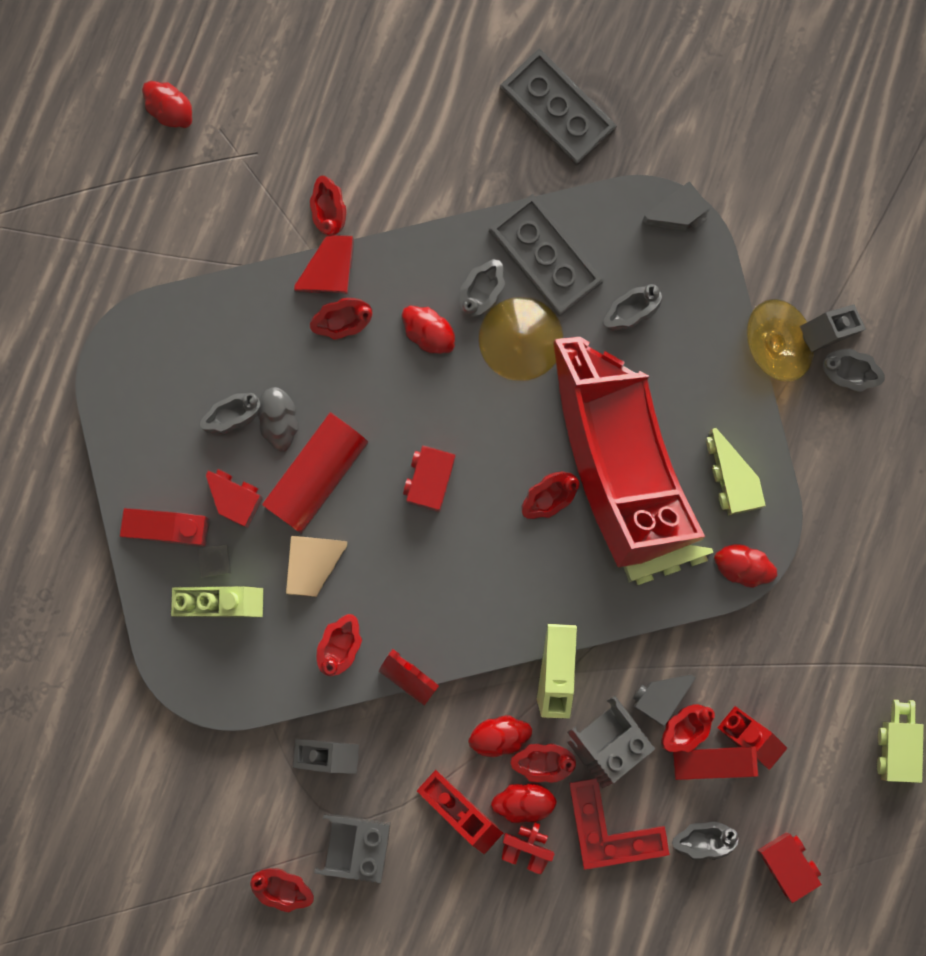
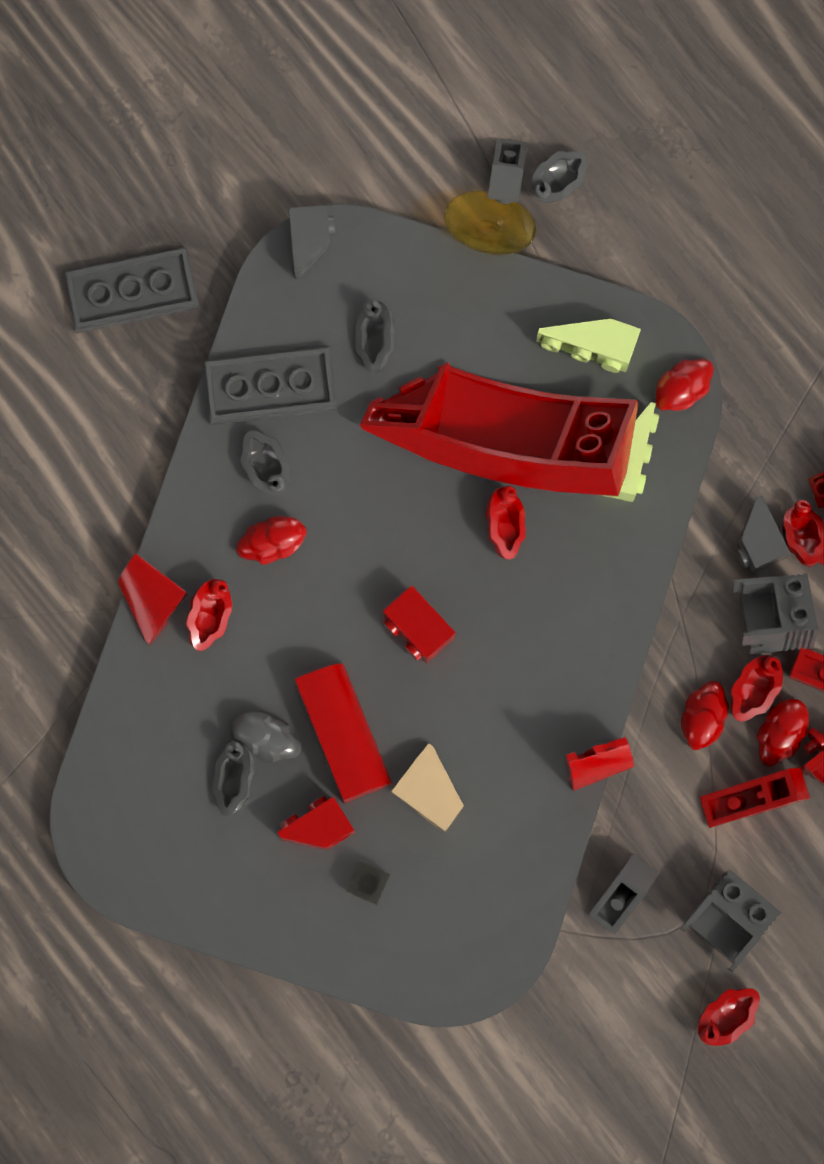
camera: 60 degrees left, 5 degrees down
red slope [120,508,209,547] -> none
yellowish green slope [171,586,263,617] -> none
red arm [310,175,346,236] -> none
red arm [316,614,362,676] -> none
clear yellow hat [479,297,563,381] -> none
yellowish green slope [537,624,577,718] -> none

